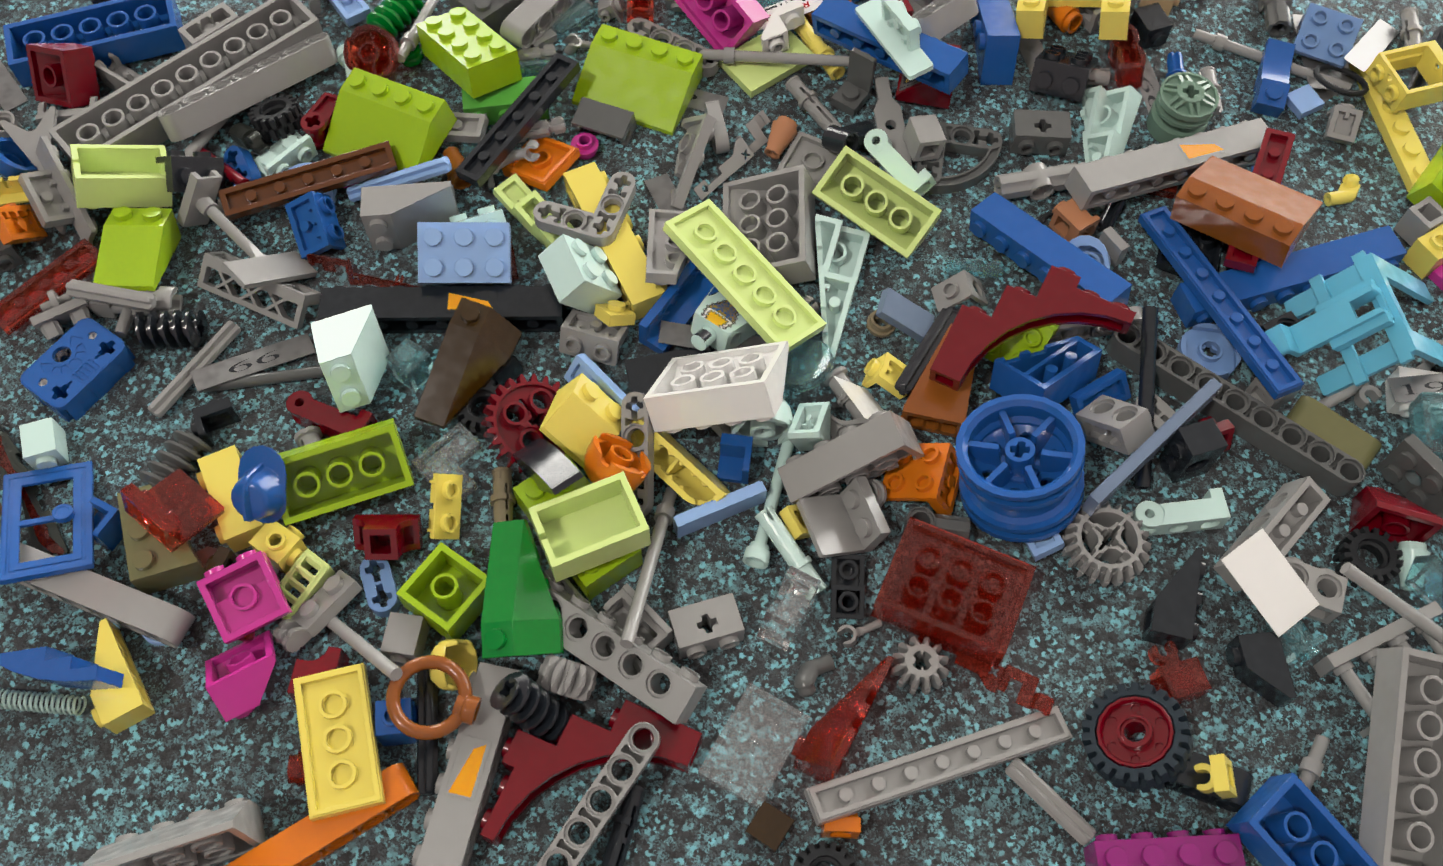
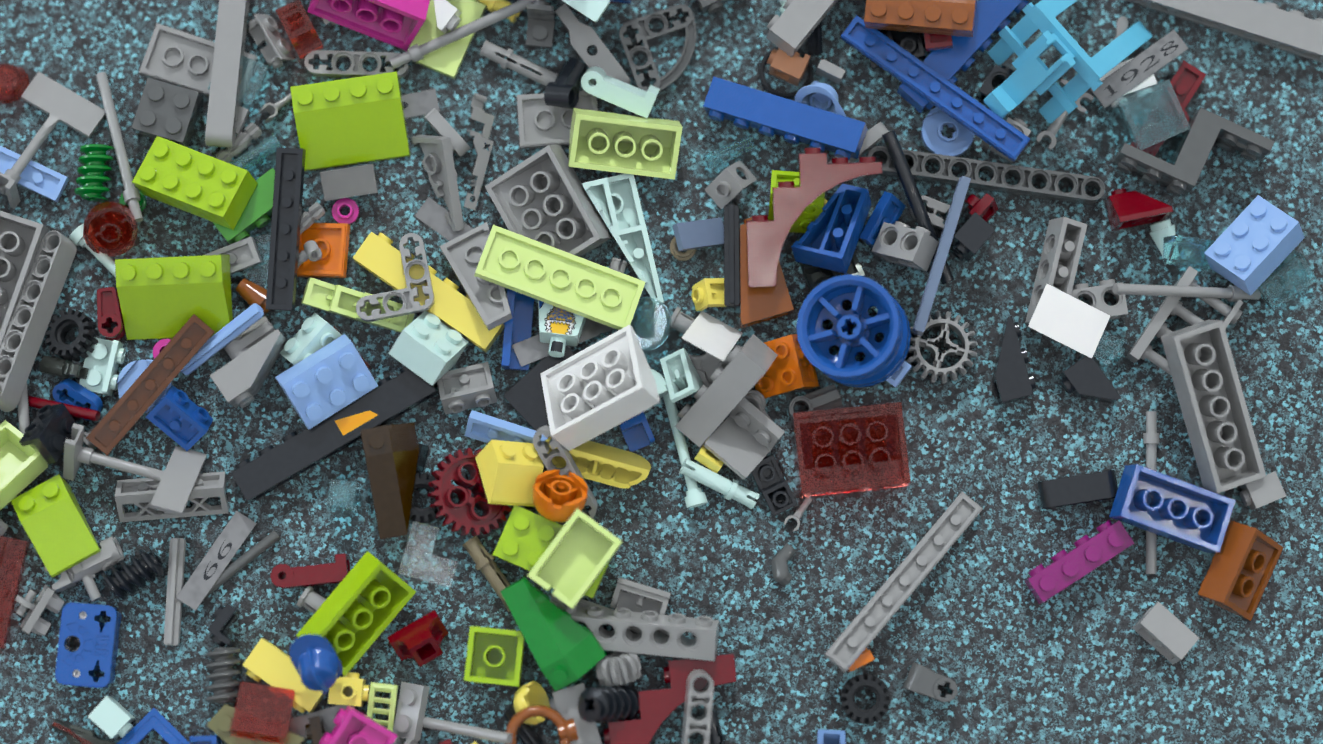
camera: 30 degrees left, 20 degrees up
light grey axle [65,279,157,311] -> none
clear red piece [306,254,420,287] -> none
light aqua slope [310,305,391,413] -> none
medium blue beam [360,559,400,618] -> none
light grey brick [380,612,430,668] -> none
light yellow hinge [427,473,463,540] -> none
slope [513,438,584,495] -> none
light yellow plate [594,300,636,327] -> none
light grey bar [620,487,677,648] -> none
light grey brick [668,593,745,660] -> none
light blue tile [673,481,767,538] -> none
clear tile [698,683,810,810] -> none
dark brown tile [745,801,794,853] -> none
clear brick [757,566,821,652] -> none
nougat cone [764,116,798,159] -> none
clear red wedge [791,655,895,783] -> none
light grey gear [891,636,949,695] -> none
light grey brick [902,114,947,162] -> none
clear red piece [918,631,1055,716] -> none
light grey piece [993,162,1077,201] -> none
light grey axle [1005,758,1096,846] -> none
wheel [1081,682,1193,793] -> none
light aqua leg [1132,488,1231,536] -> none
clear red brick [1148,641,1212,704] -> none
light yellow tile [1194,754,1237,799] -> none
olive beam [1286,395,1382,471] -> none
black tyre [1333,526,1404,591] -> none

